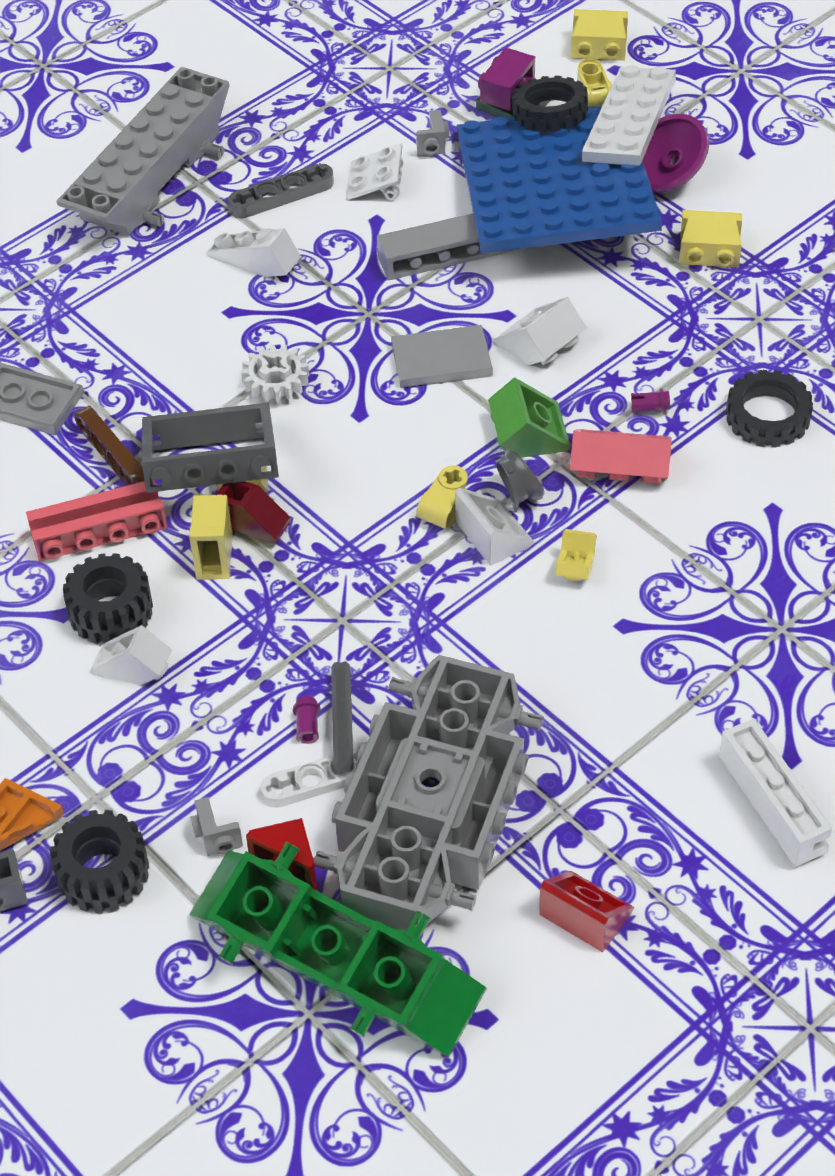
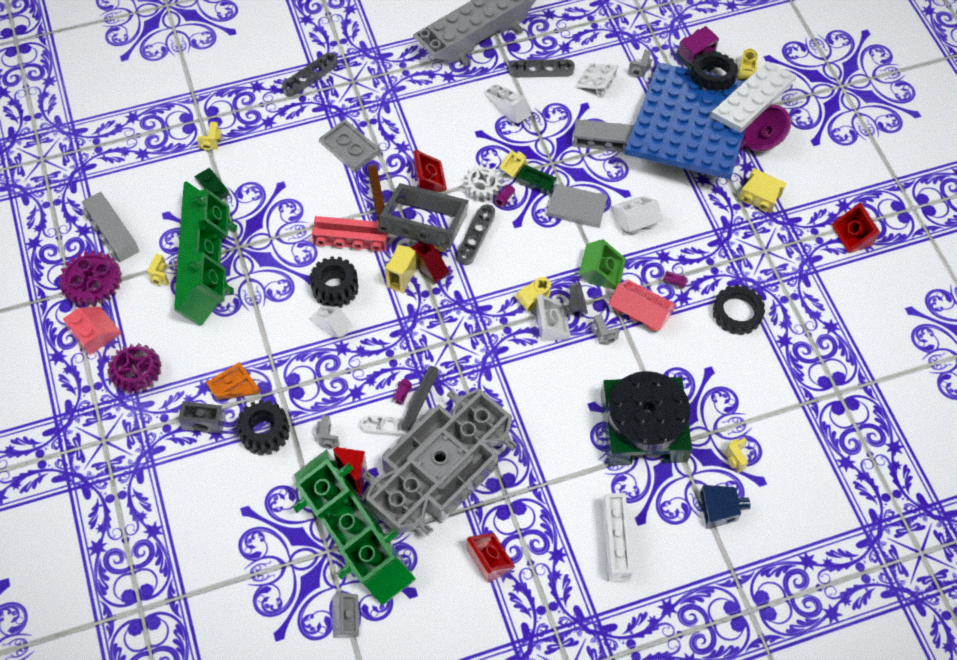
camera: 20 degrees right, 10 degrees up
light yellow bracket [555,529,597,581] -> none
light yellow hips [571,9,628,61] -> none
none -> light grey slope [332,592,359,638]
none -> red slope [413,149,447,192]
none -> dark grey beam [457,204,495,266]
none -> magenta pin [494,184,515,207]
none -> light yellow bracket [499,150,529,178]
none -> dark green plate [516,164,557,195]
none -> light grey bracket [591,314,620,344]
none -> black piece [600,371,693,466]

